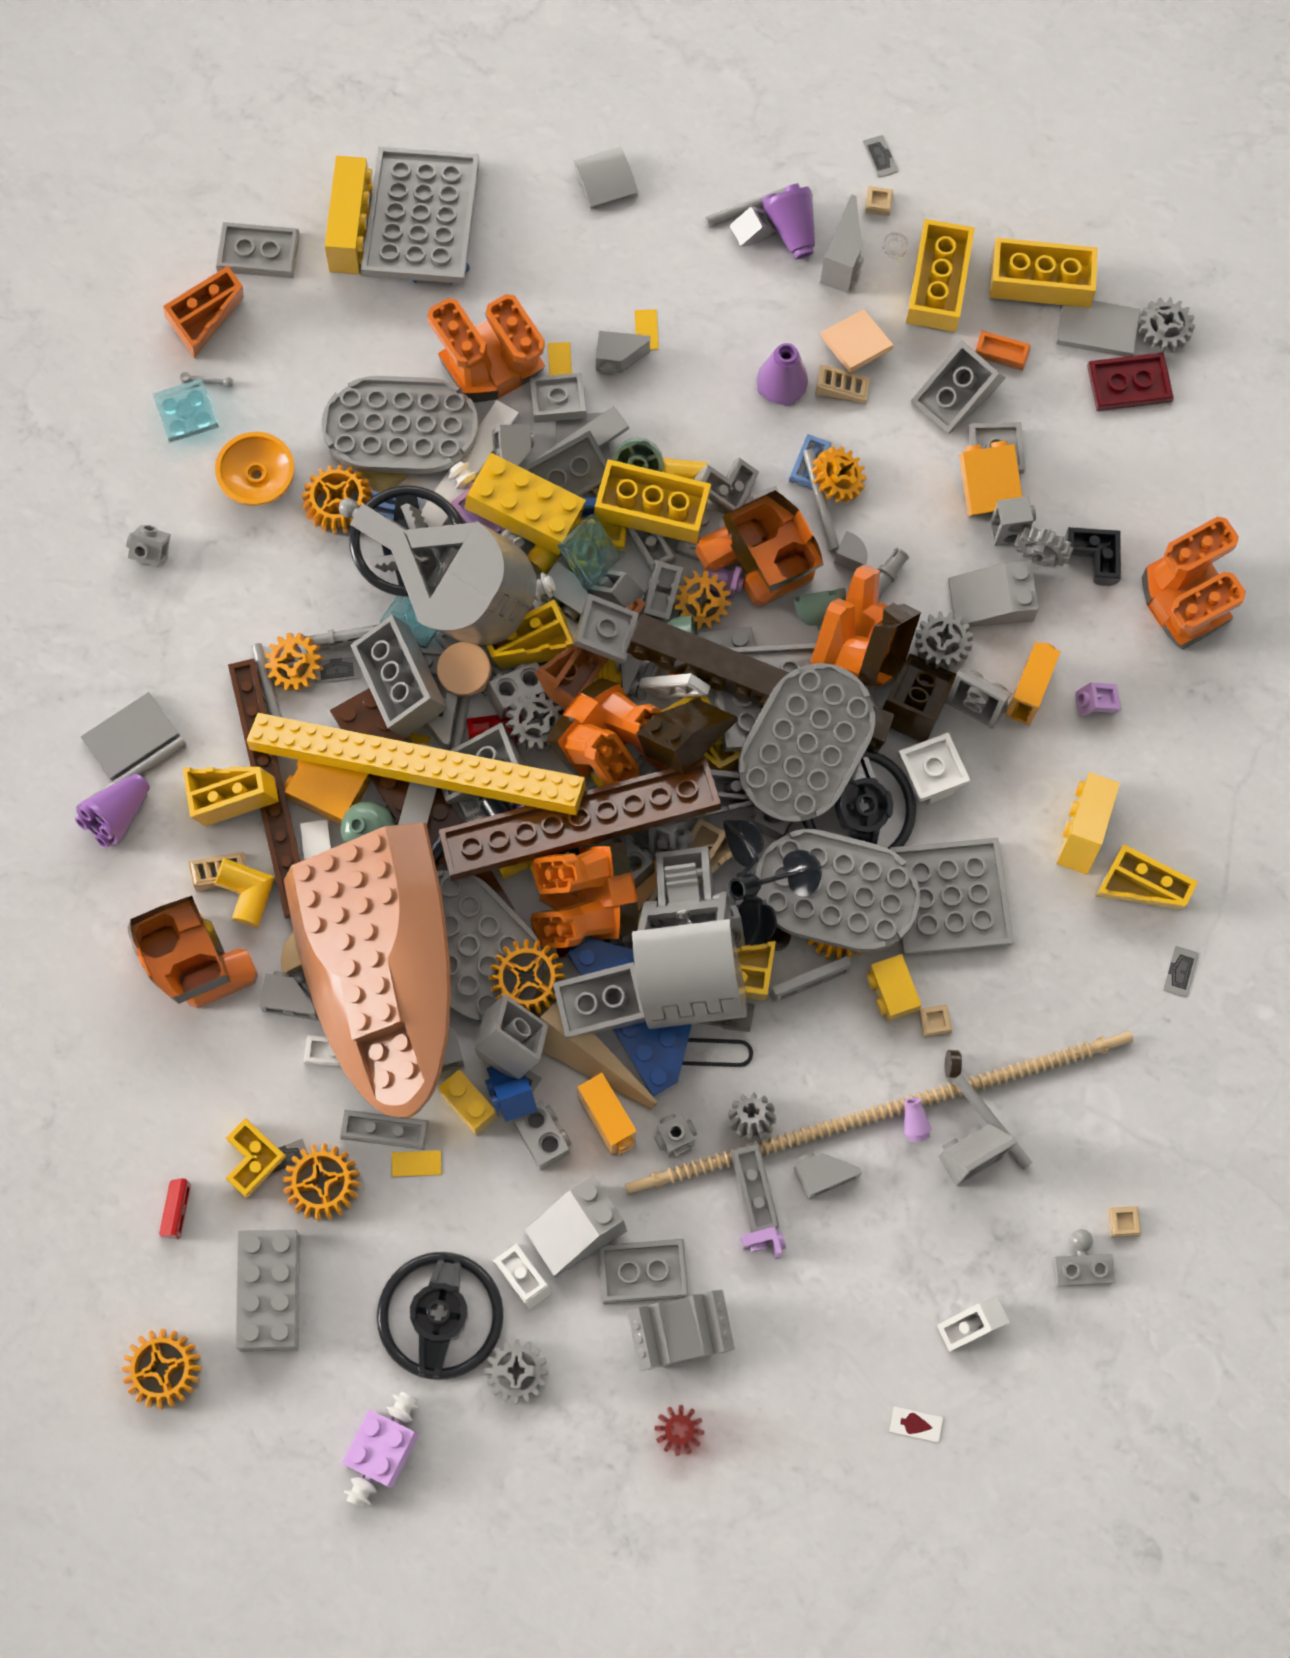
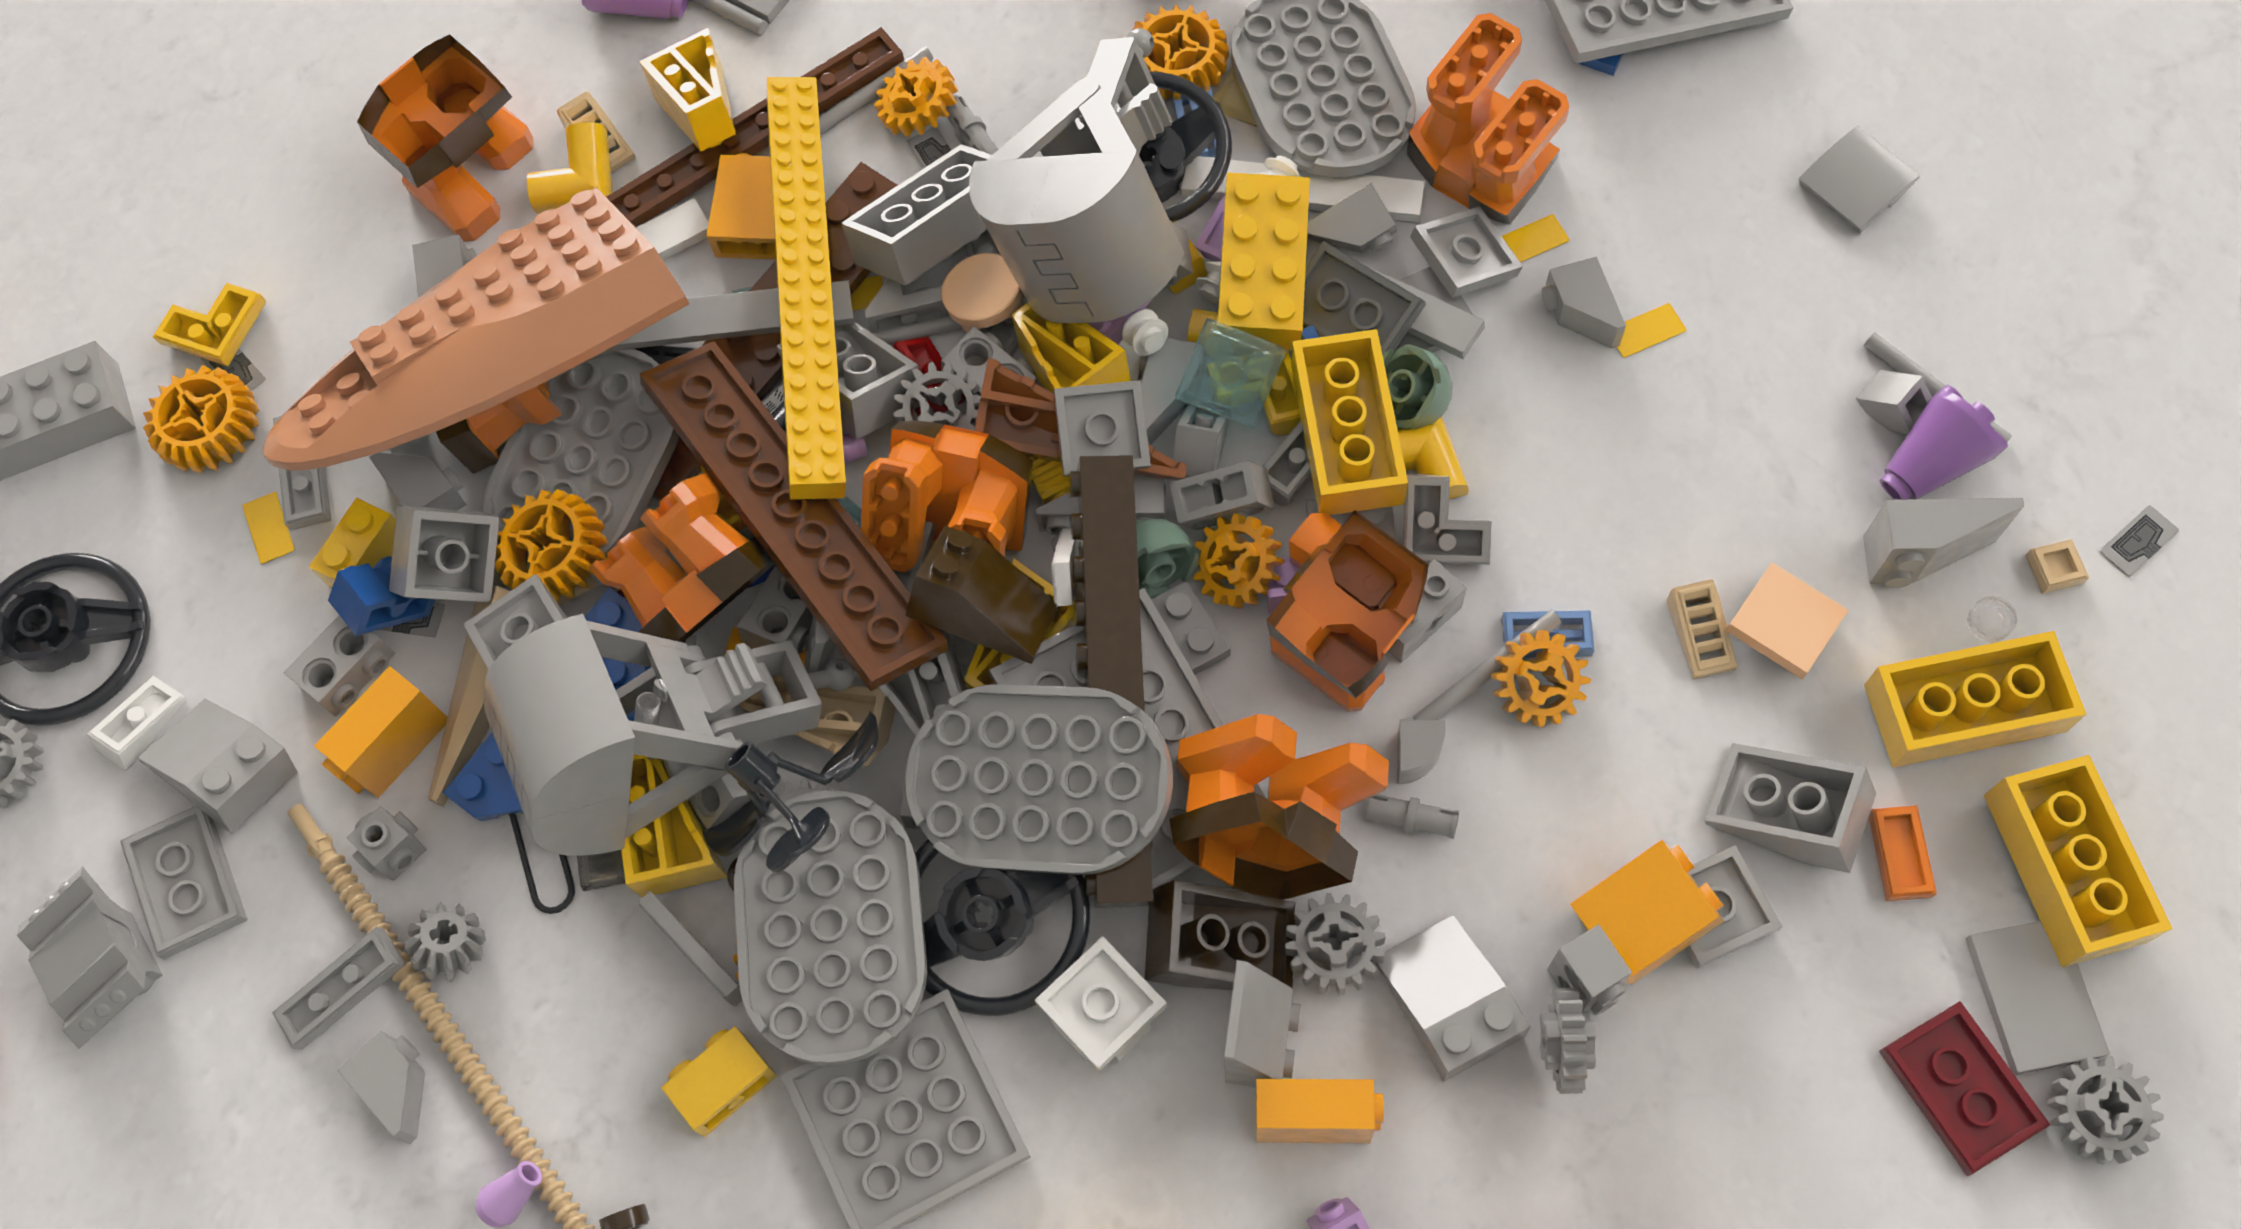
camera: 80 degrees right, 5 degrees down
slope [159,1178,191,1240] -> none
sand green cylinder [340,801,397,843] -> none
lavender bracket [740,1227,786,1259] -> none
medium lavender cone [757,343,808,406] -> none
sand green cylinder [793,588,847,631] -> none
tan tile [919,1005,952,1038] -> none
black brick [1065,527,1121,586] -> none

